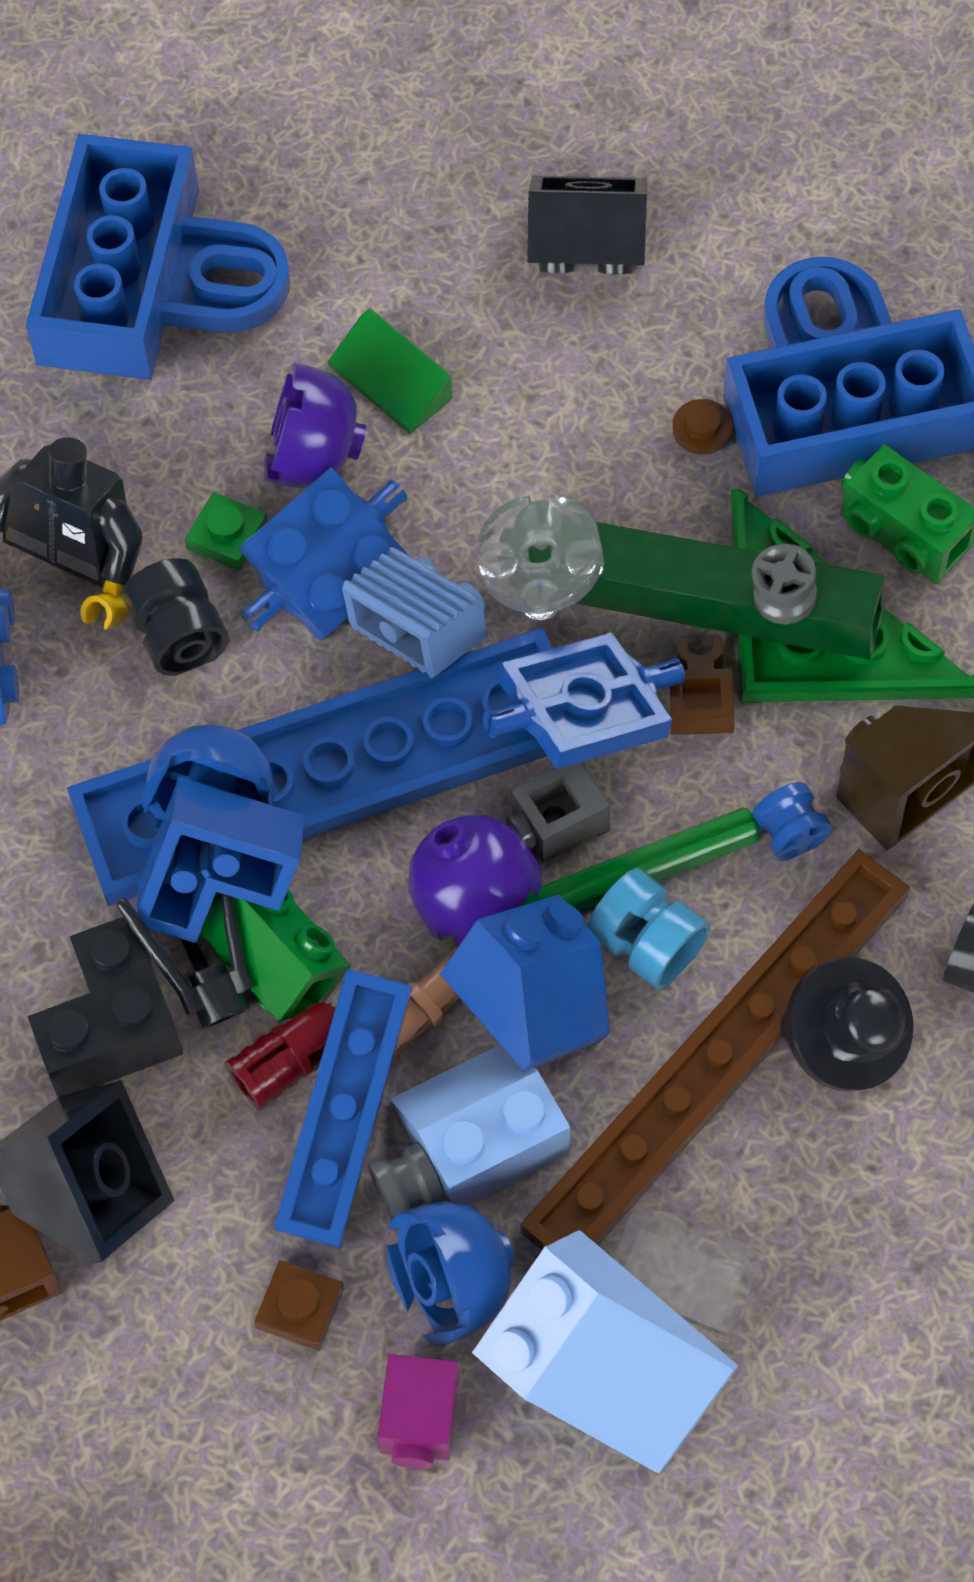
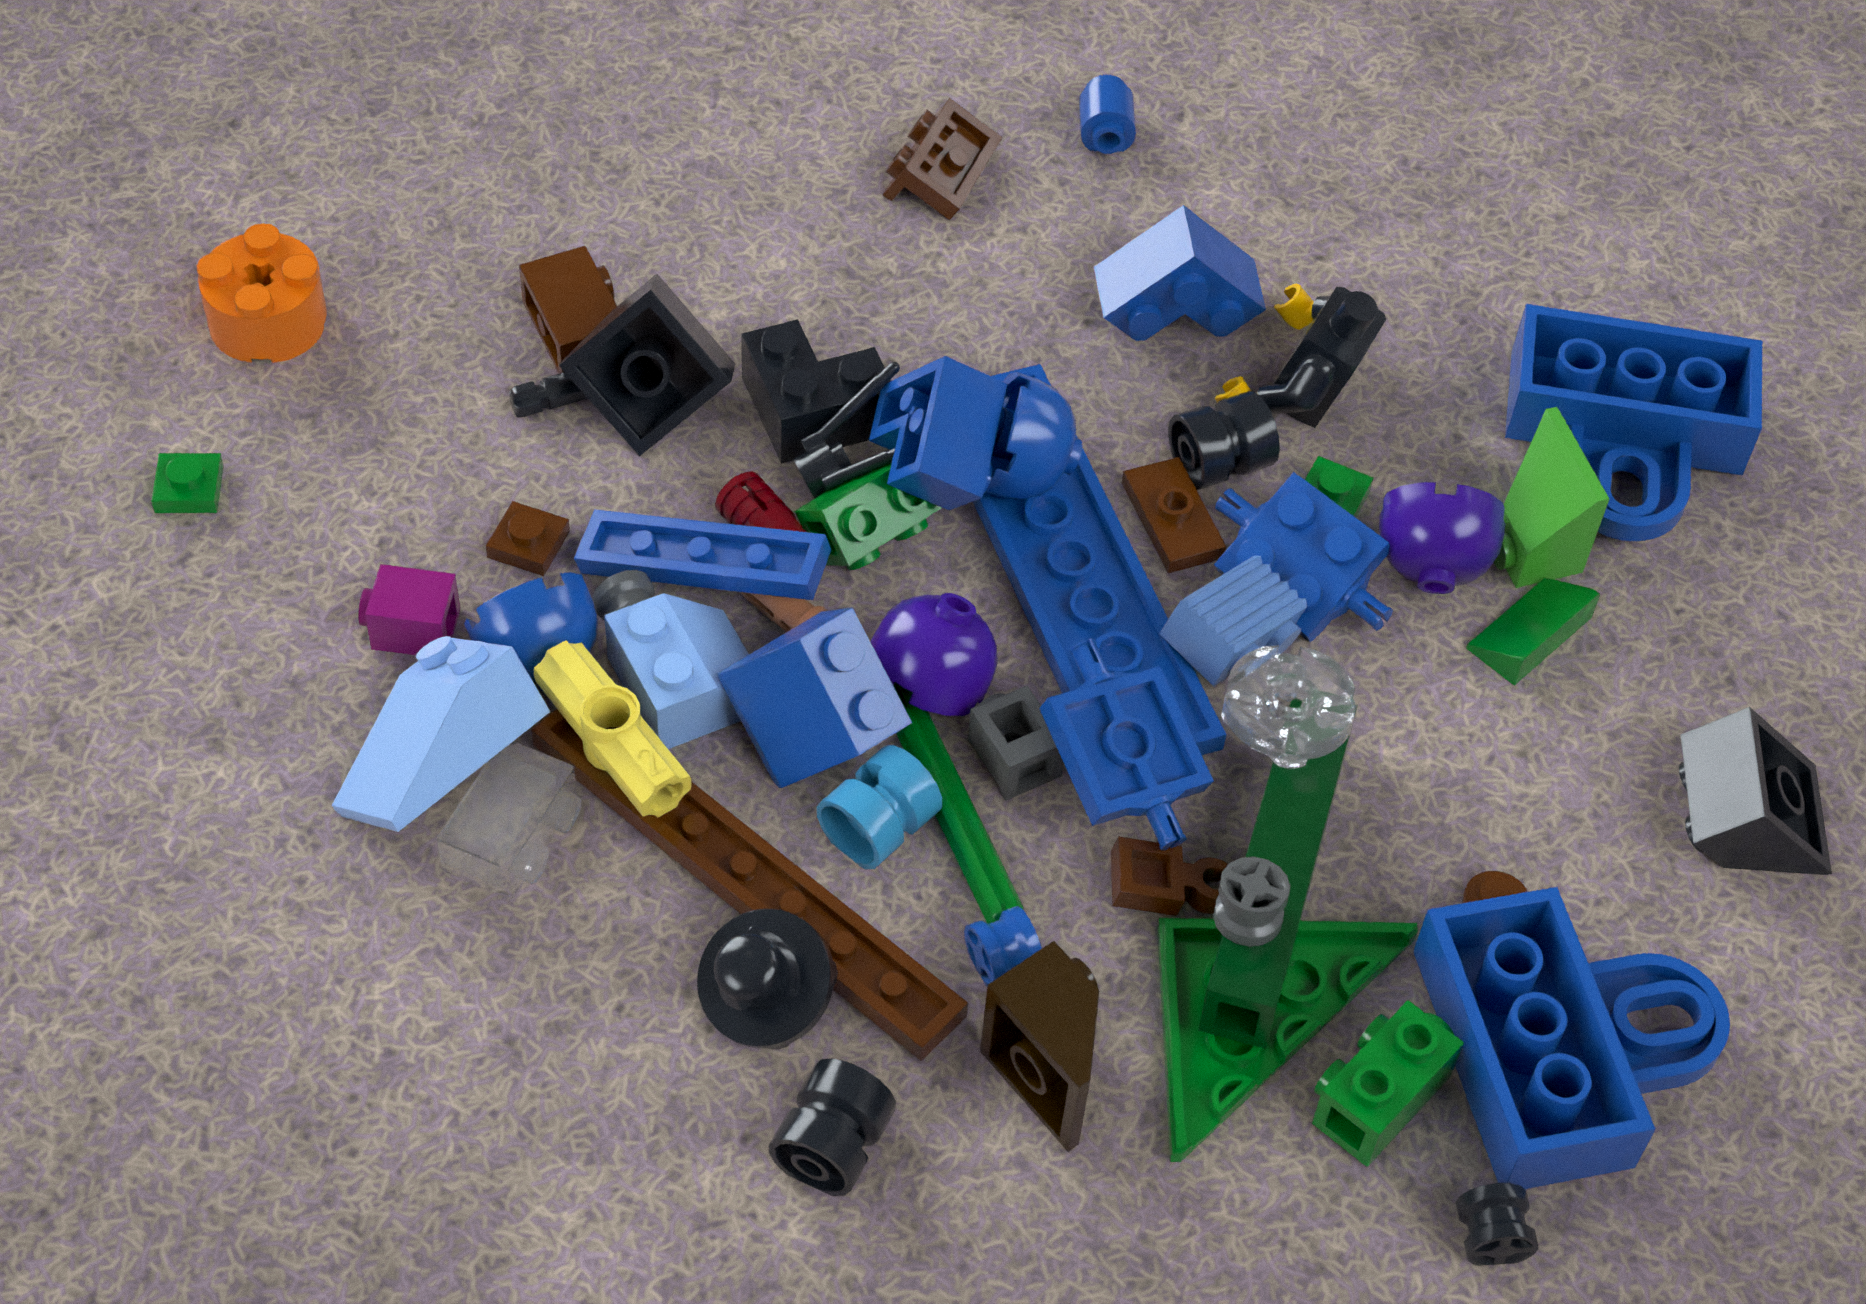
camera: 85 degrees right, 10 degrees down
none -> black axle [509,372,588,418]
none -> light yellow piece [534,640,691,818]
none -> reddish brown plate [1122,457,1227,573]
none -> bright green slope [1493,407,1609,588]

